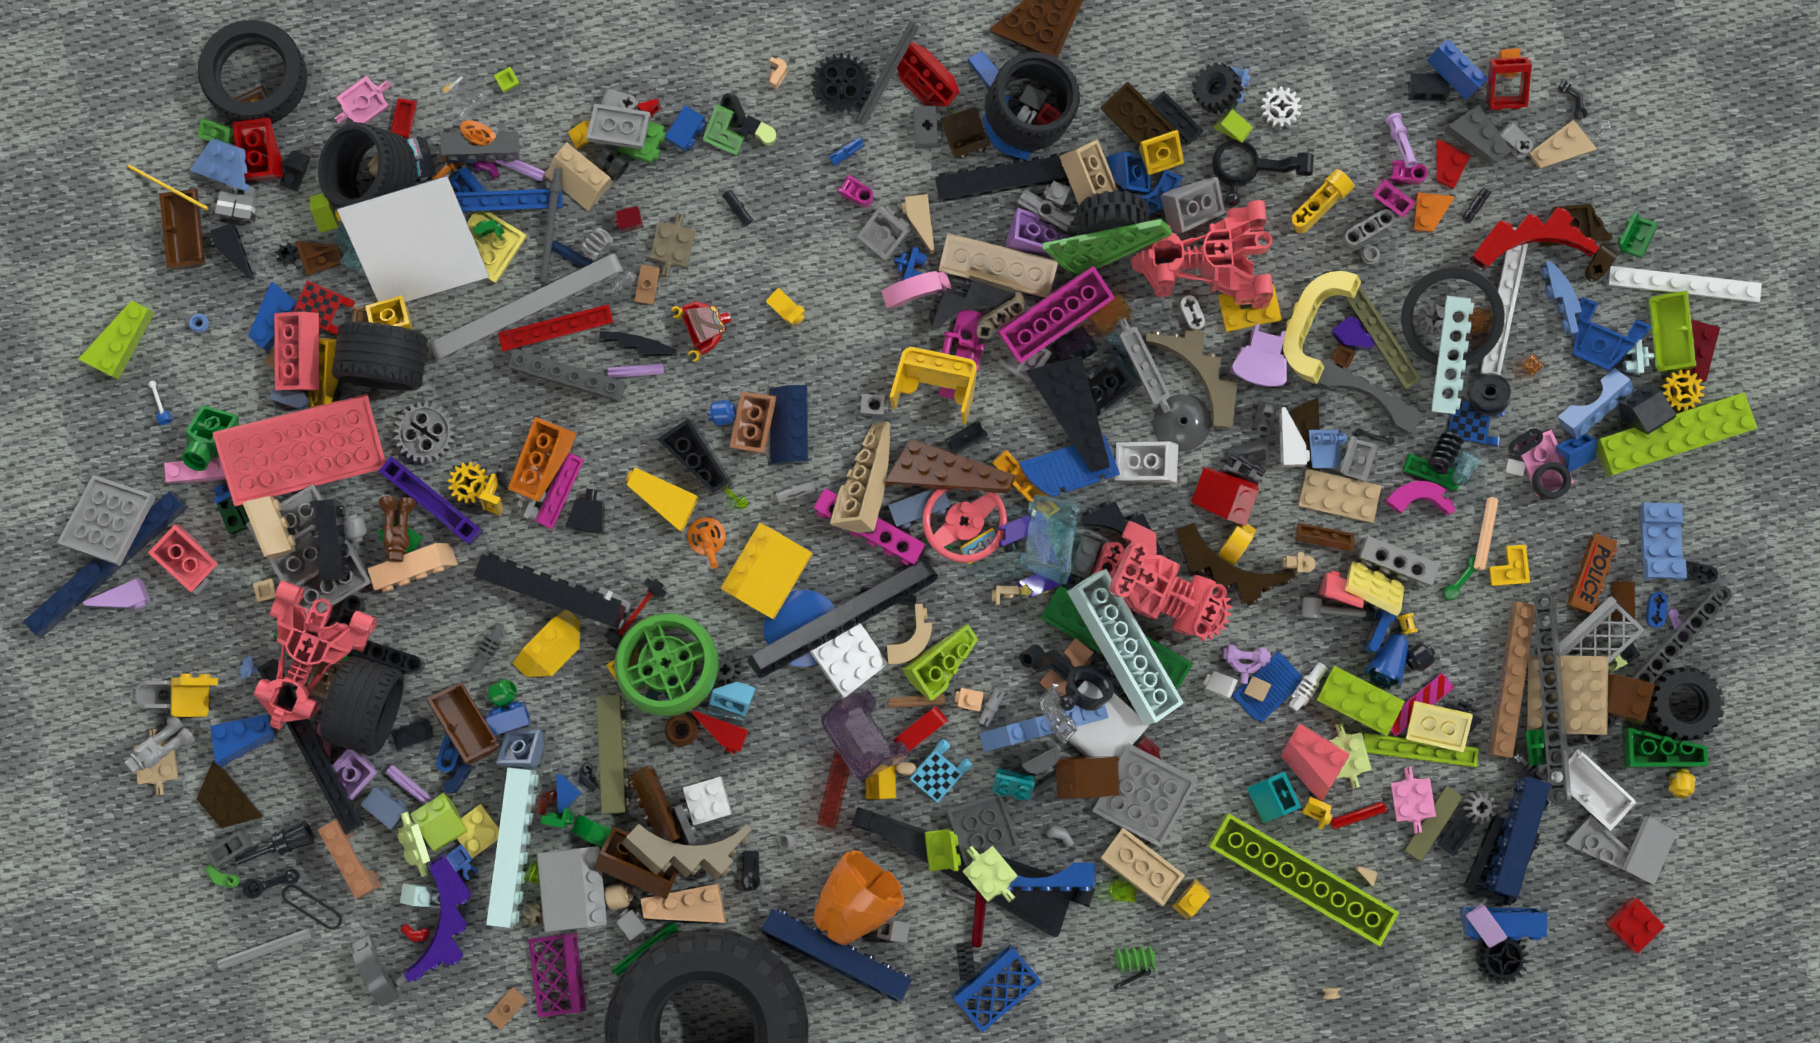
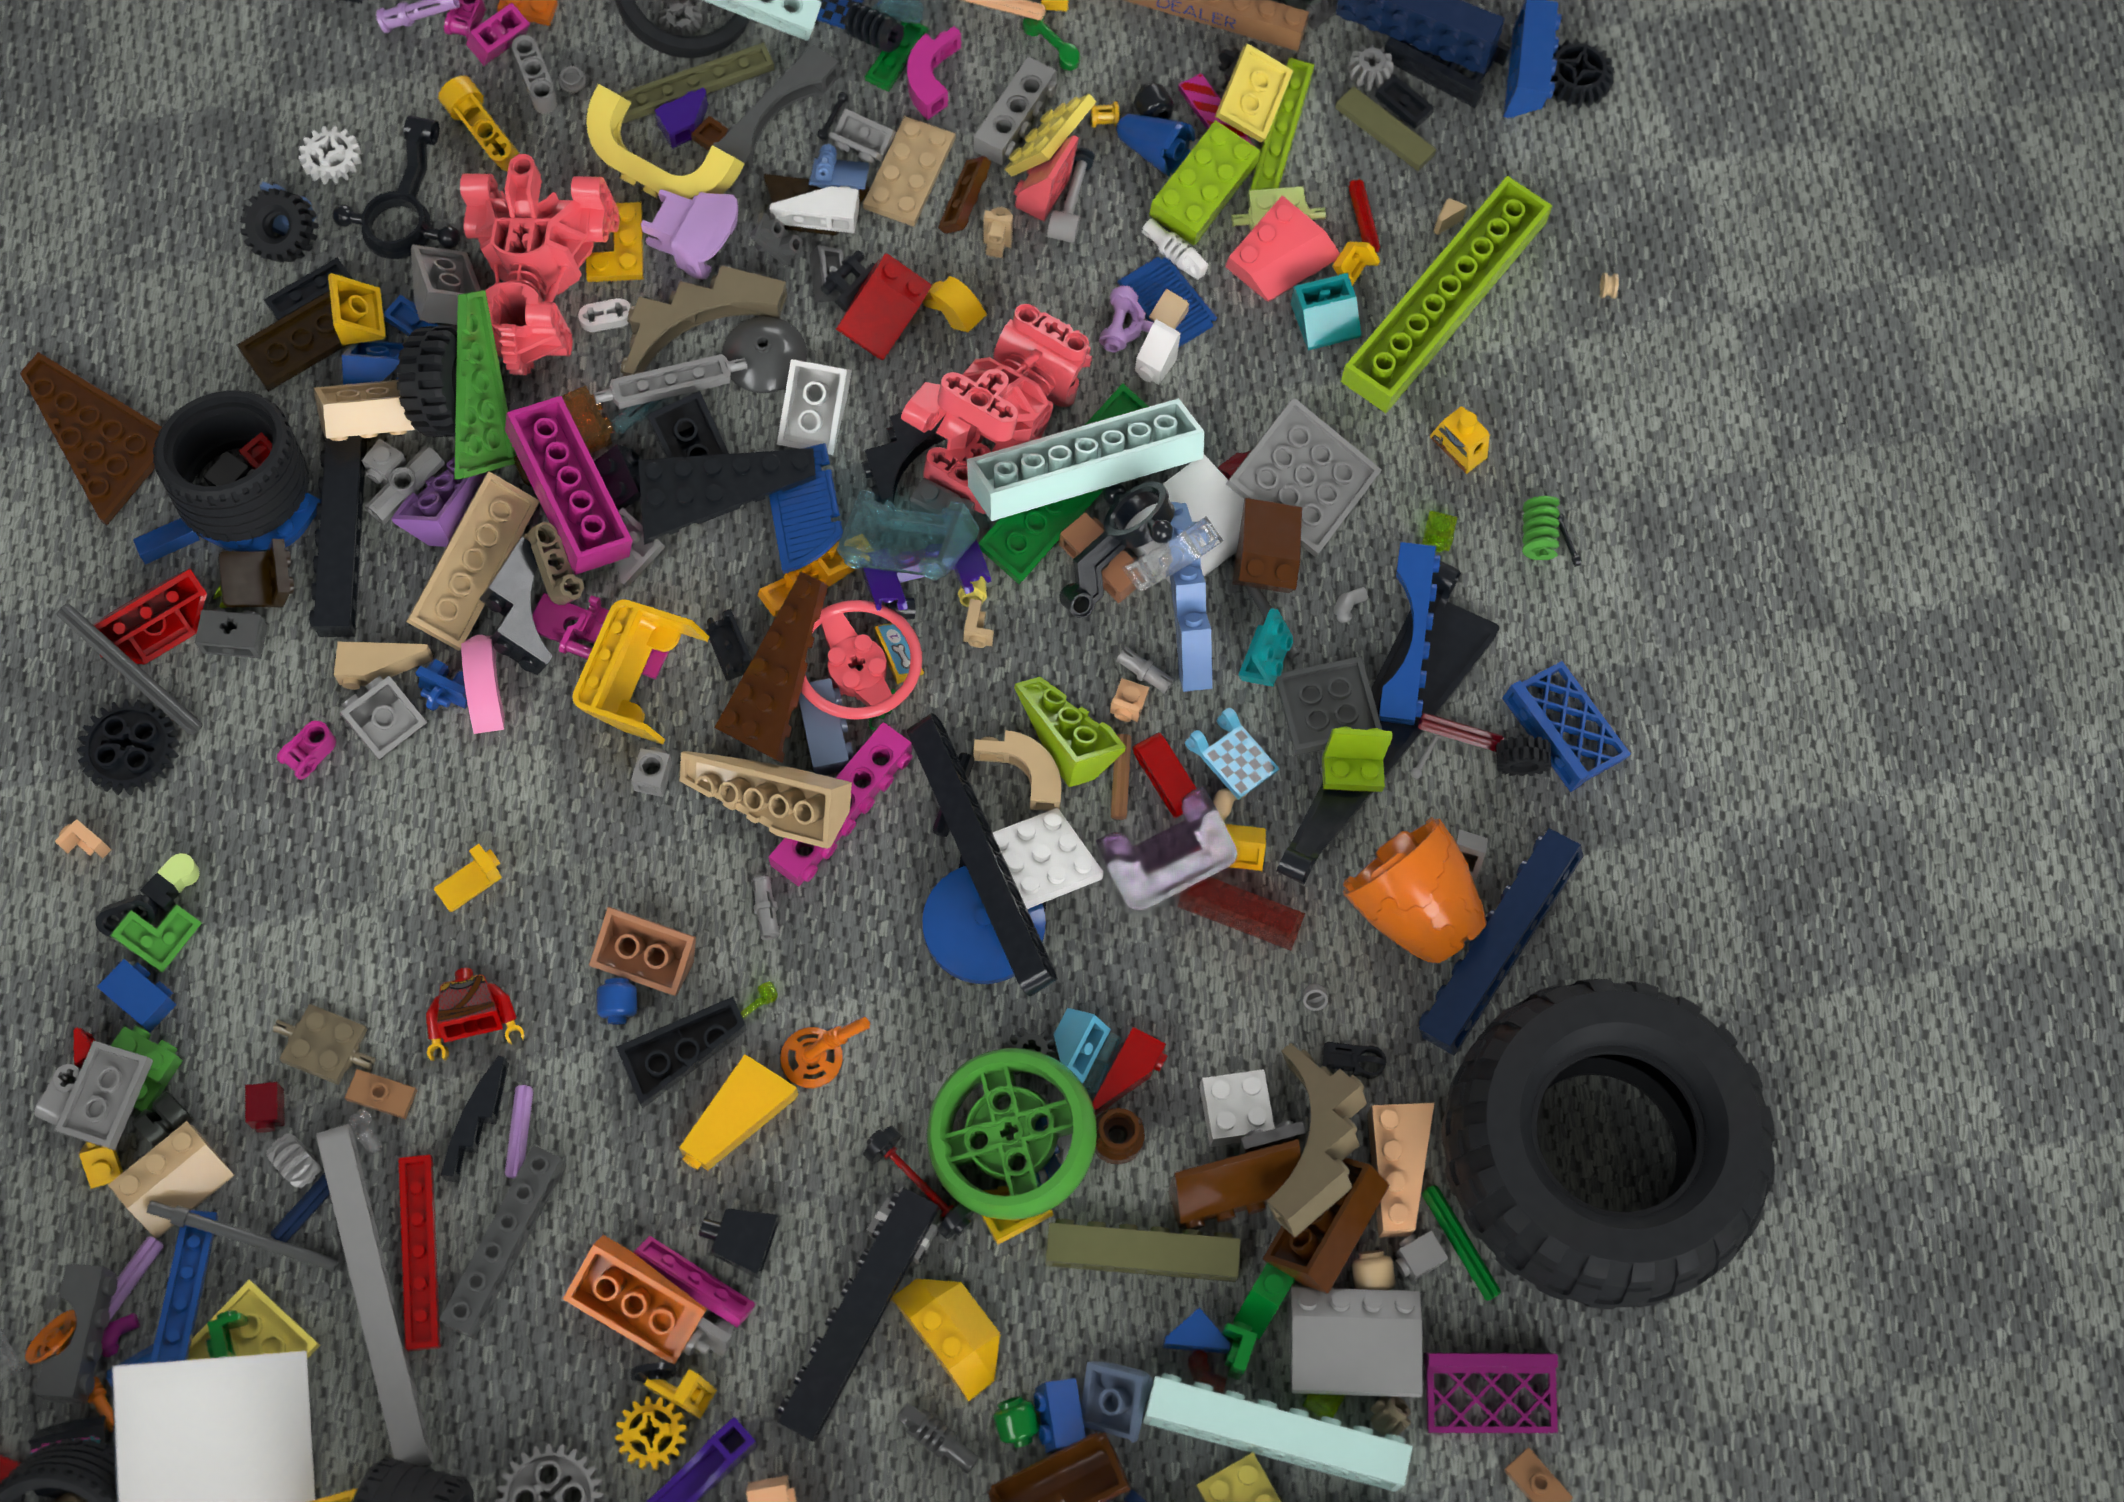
camera: 85 degrees left, 15 degrees down
black arm [579,763,599,793] -> none
yellow slope [720,523,813,620] -> none
black pin [722,190,754,227] -> none
dark blue slope [769,385,809,464] -> none
blue axle [828,137,865,166] -> none
yellowish green plate [963,846,1018,902] -> none
dark grey container [1019,740,1060,775] -> none
tan plate [1100,828,1185,907] -> none
dark brown arch [1174,523,1296,606] -> none
lime slope [1213,109,1253,143] -> none
blue container [1363,608,1396,653] -> none
bright pink plate [1391,767,1436,834] -> none
lavender slope [1466,904,1508,948] -> none

